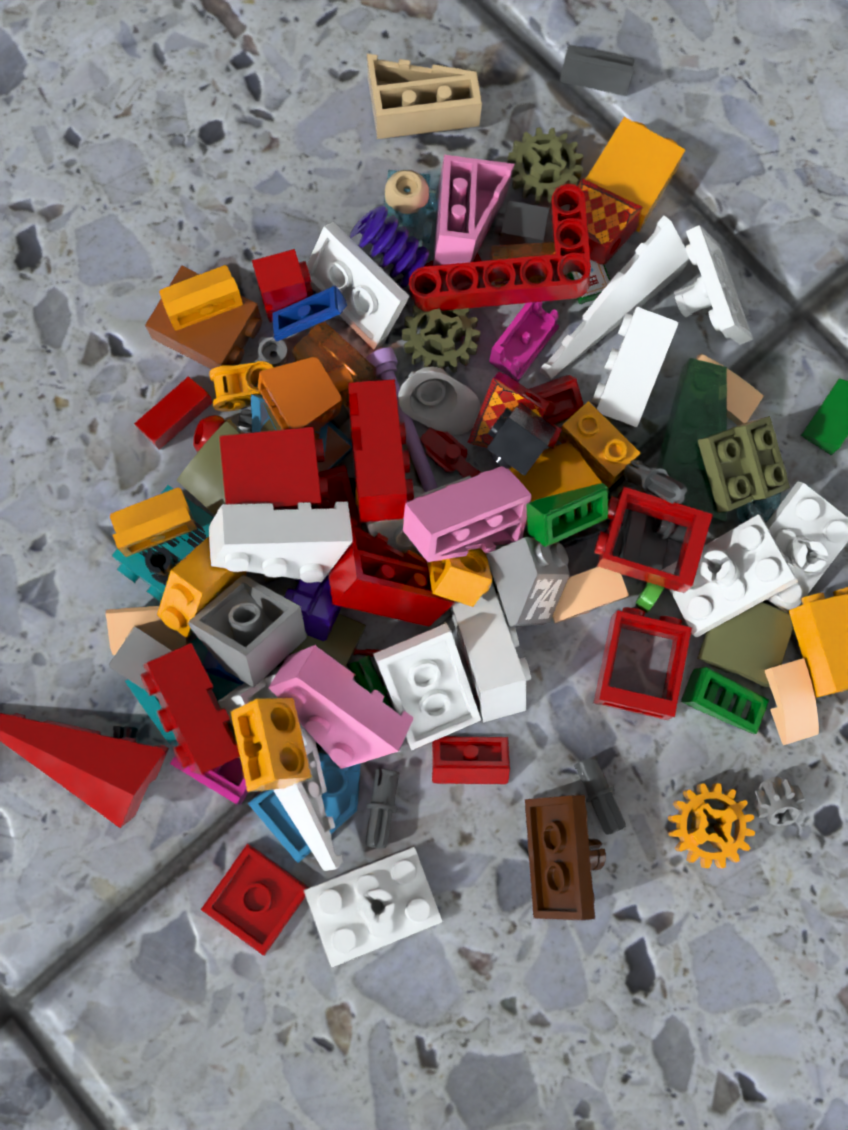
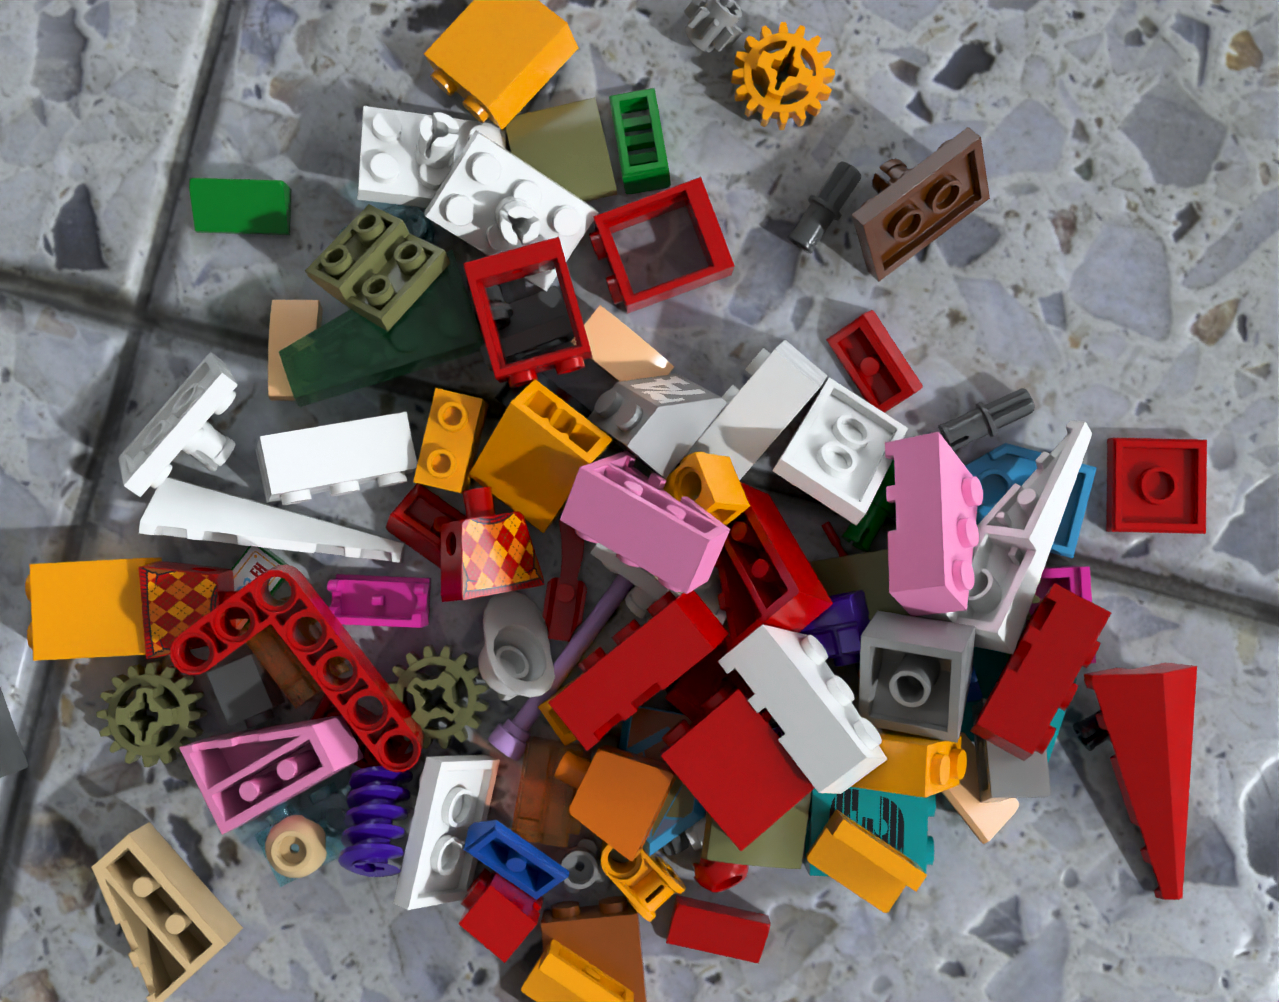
camera: 120 degrees left, 10 degrees up
black pin [145,547,179,586] -> none
light orange brick [231,698,311,792] -> none
white plate [303,847,442,967] -> none
black brick [486,402,557,476] -> none
green slope [526,483,608,547] -> none
dark grey axle [624,459,687,504] -> none
bright green tile [635,582,665,613] -> none
light nougat slope [765,658,819,745] -> none

